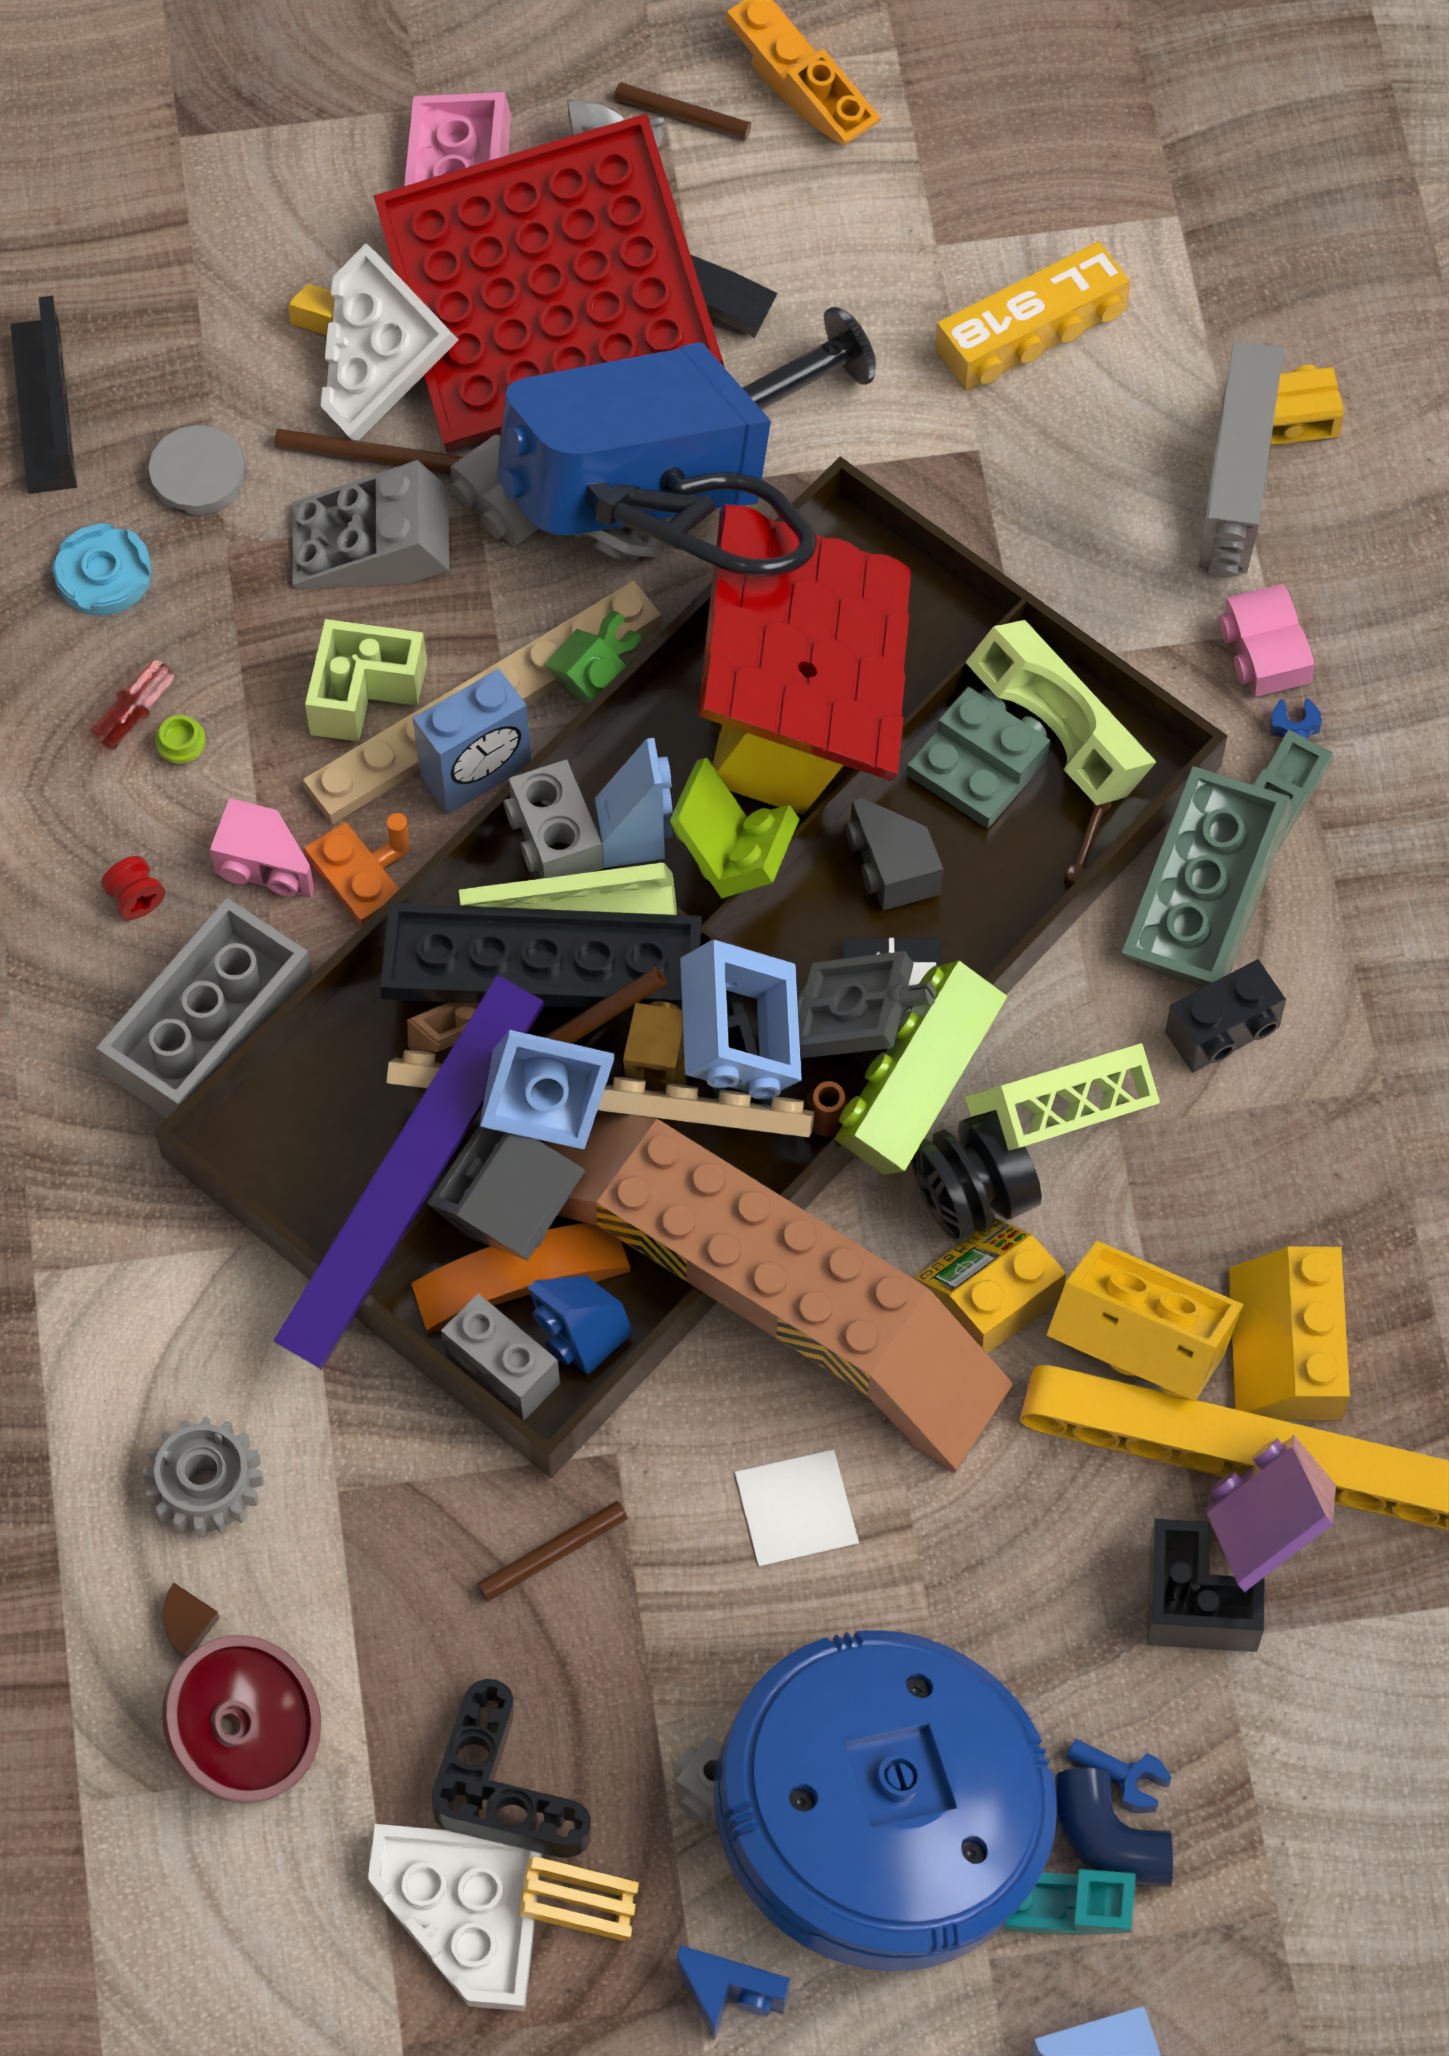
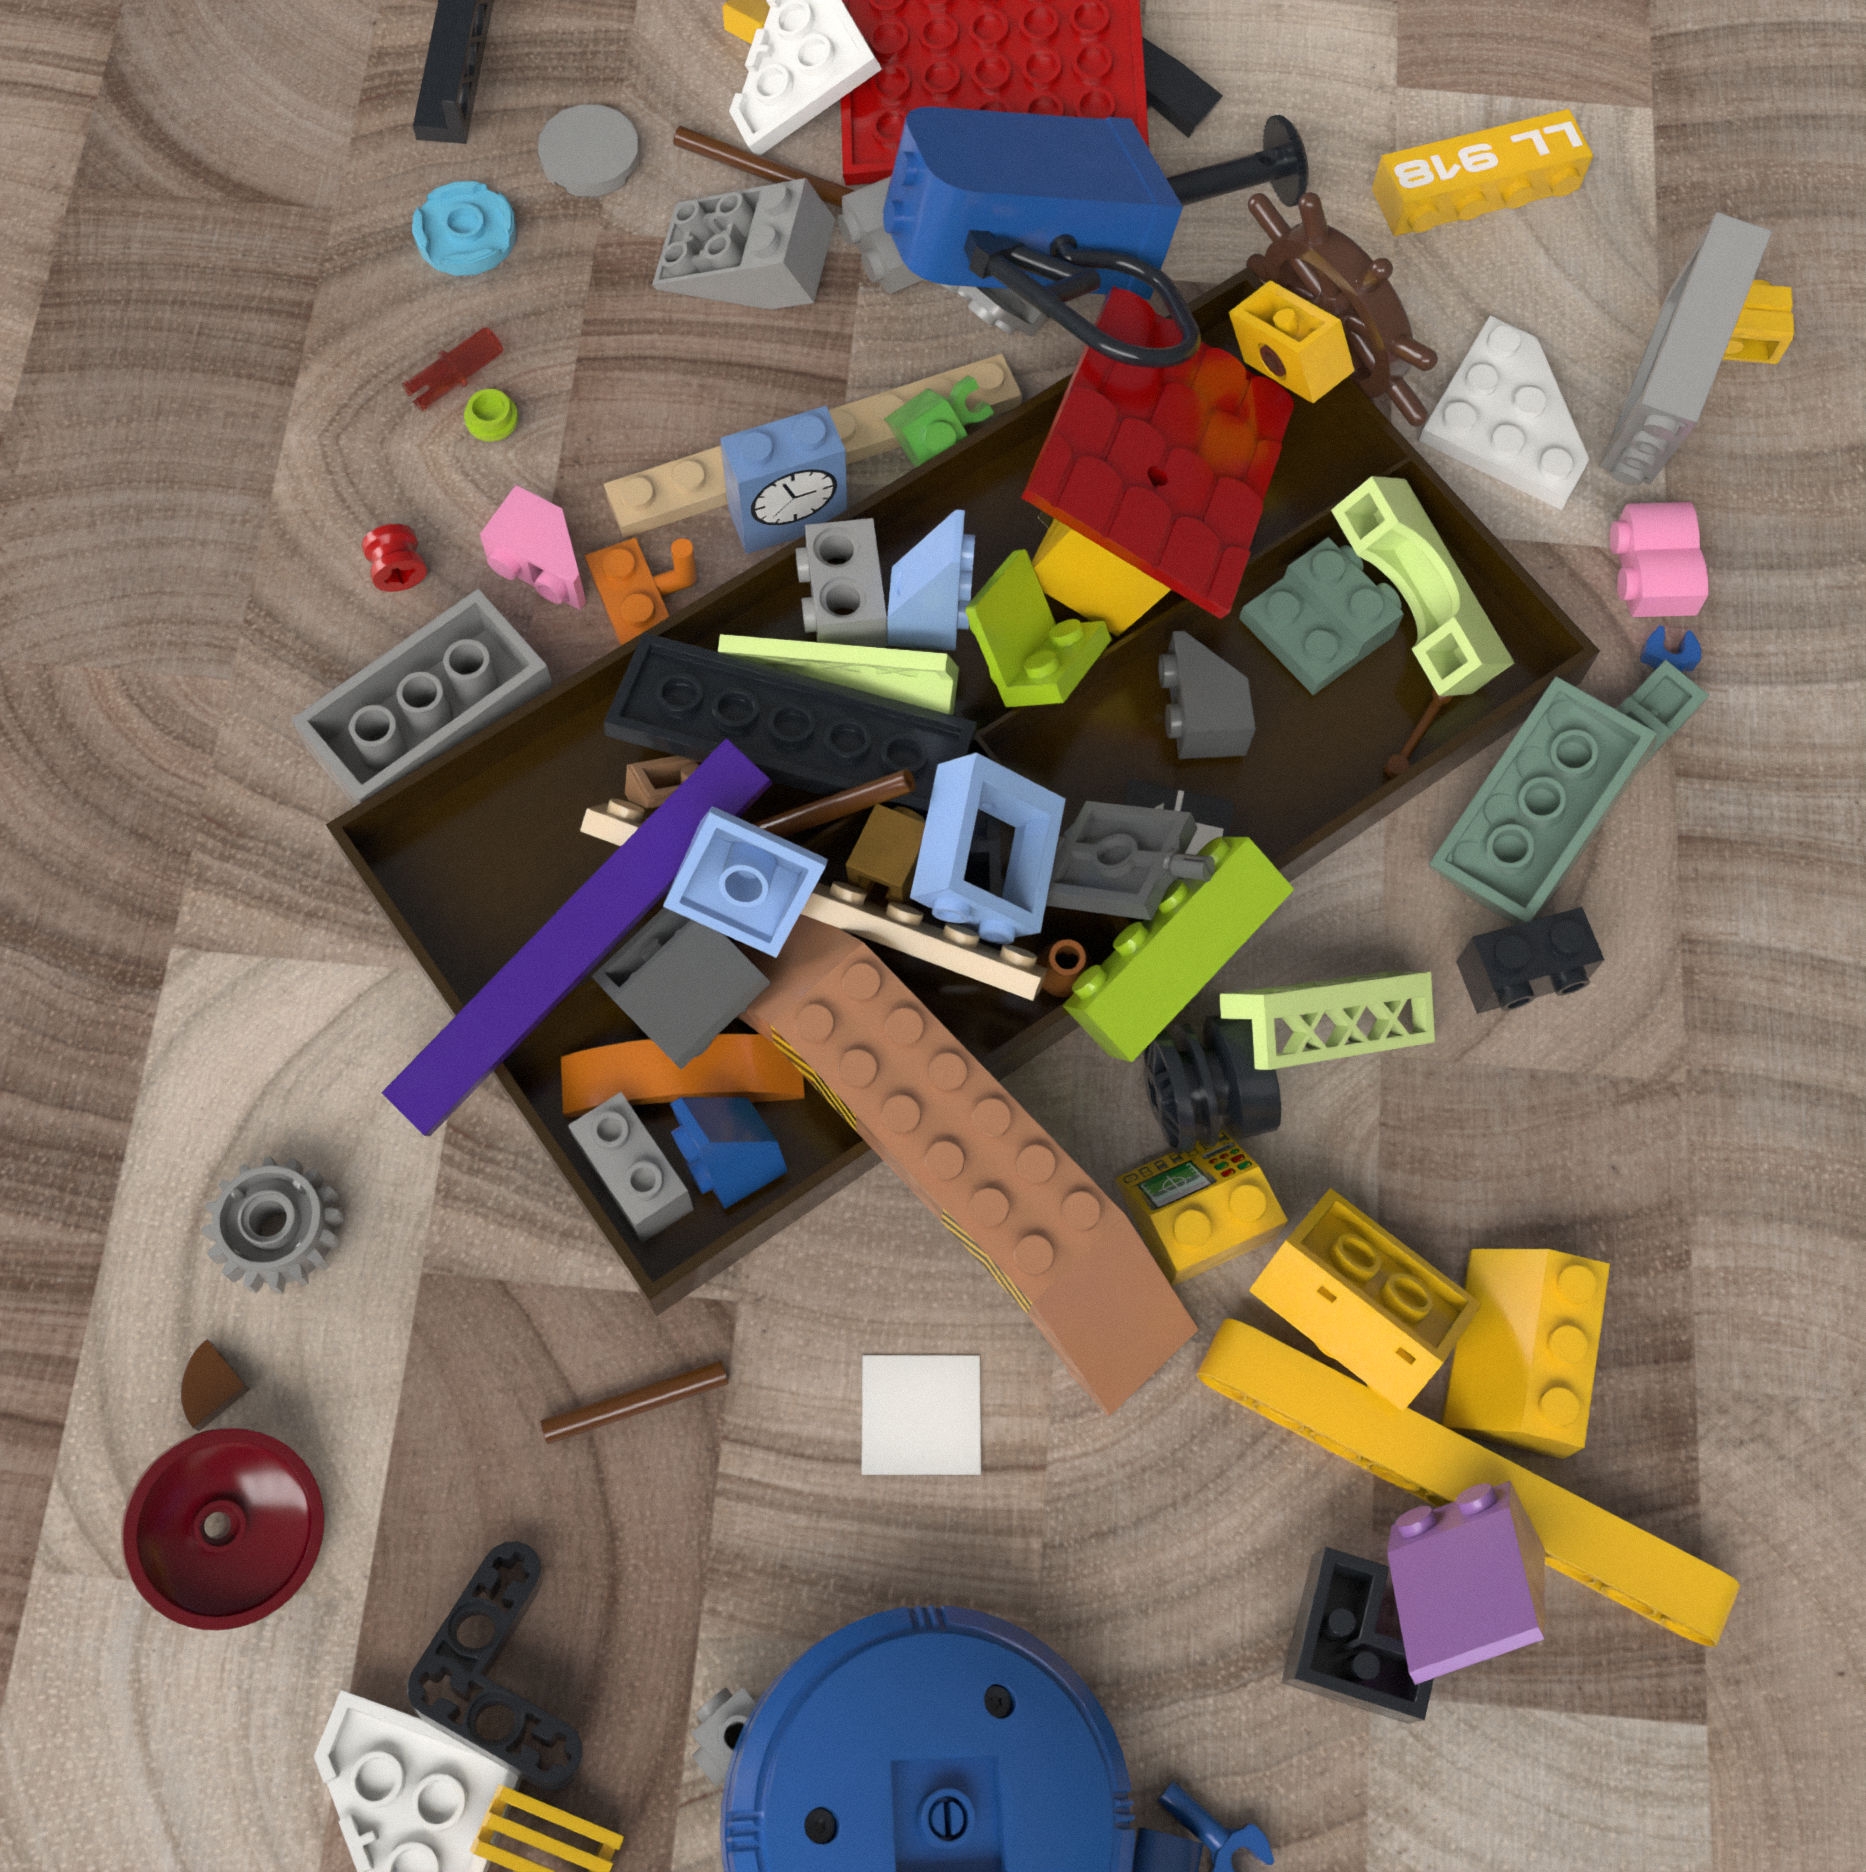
camera: 10 degrees right, 5 degrees up
yellowish green brick [305,619,427,742] -> none
none -> reddish brown brick [1229,192,1438,427]
none -> white plate [1419,315,1590,510]

